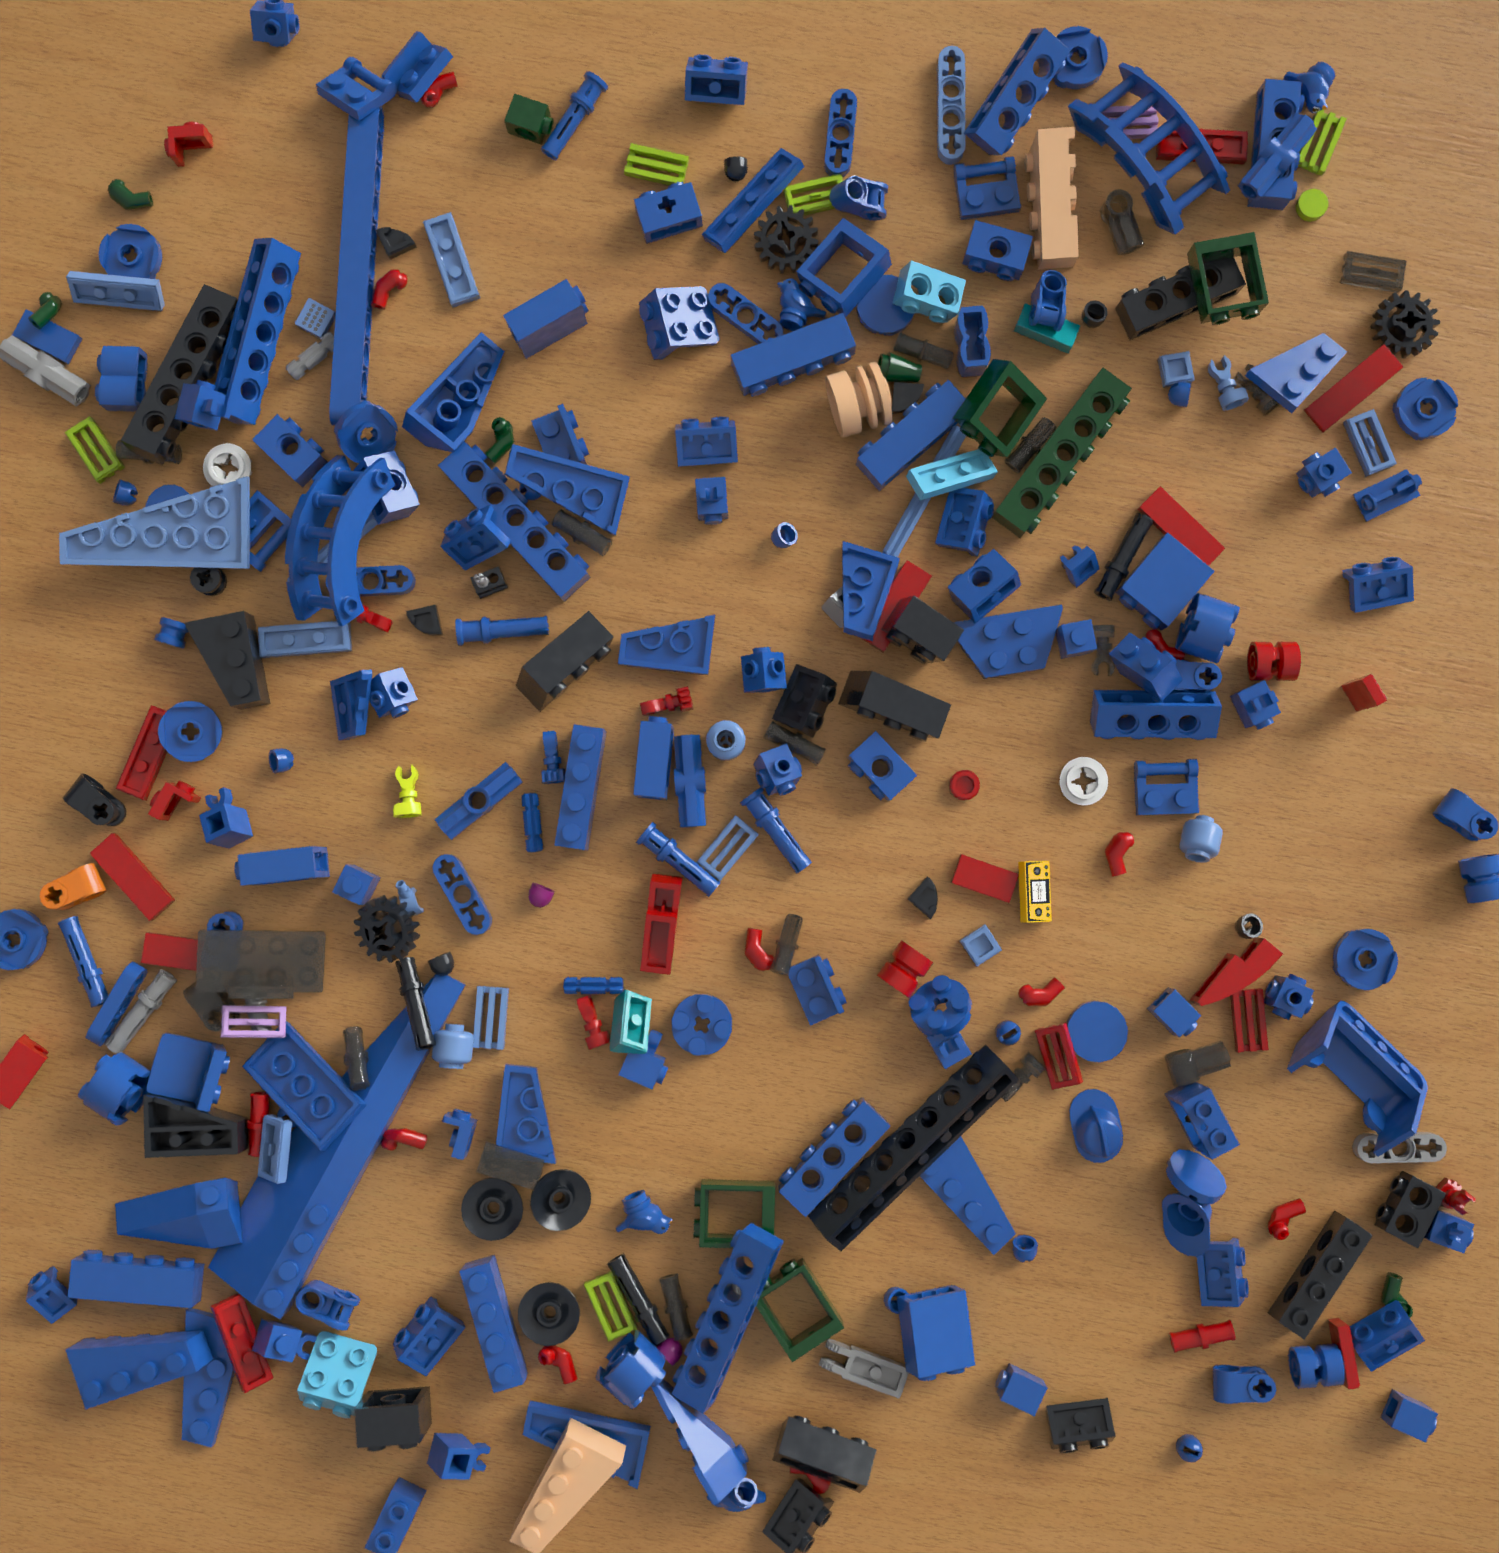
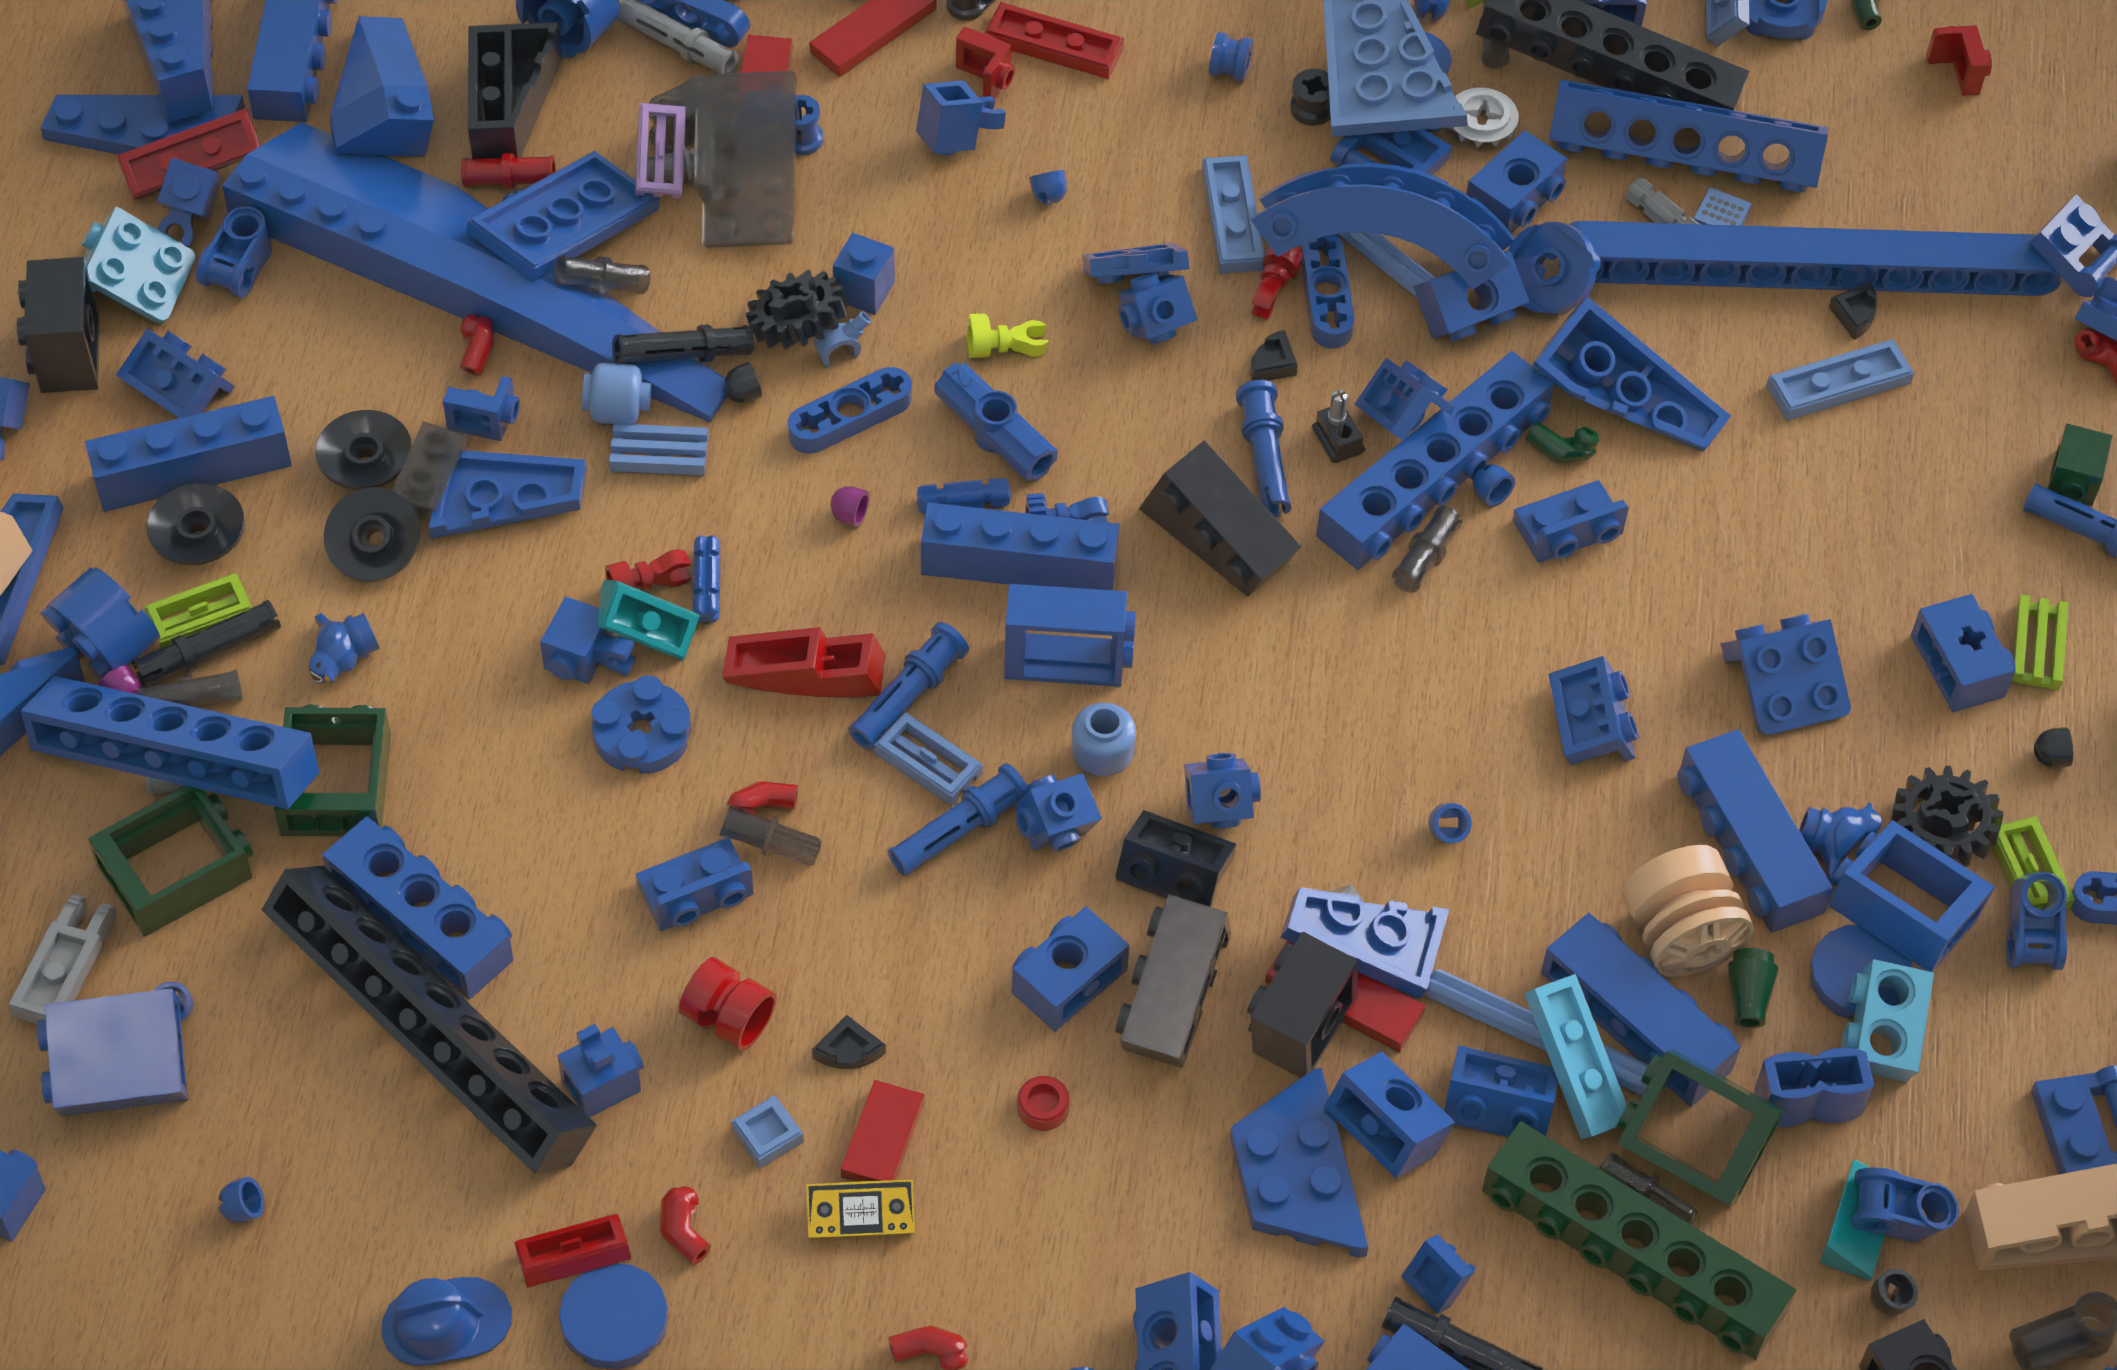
camera: 85 degrees right, 30 degrees down
blue bracket [146,1033,230,1112] -> none
blue plate [158,701,222,762] -> none
blue brick [174,380,232,430] -> none
black wedge [184,611,271,710] -> none
blue window [234,846,330,886] -> none
medium blue tile [258,1114,292,1184] -> none
red arm [371,269,408,310] -> none
blue brick [503,279,589,359] -> none
blue wing [504,444,630,536] -> none
red arm [538,1345,578,1384] -> none
blue wing [618,615,715,675] -> none
red piece [640,686,694,716] -> none
blue piece [674,734,706,828] -> none
blue brick [695,477,728,525] -> none
blue tile [702,148,804,253] -> none
blue beam [708,283,783,344] -> none
clear smoke pin [764,721,826,766] -> none
black tile [891,382,924,414] -> none
clear smoke axle [893,332,954,369] -> none
blue plate [909,975,972,1037] -> none
blue wing [920,1137,1016,1255] -> none
blue brick [962,220,1033,281] -> none
blue hinge [995,1020,1021,1046] -> none
clear smoke piece [1001,1051,1046,1102] -> none
blue brick [1056,619,1097,659] -> none
white gear [1059,757,1108,806] -> none
clear smoke piece [1092,625,1115,676] -> none

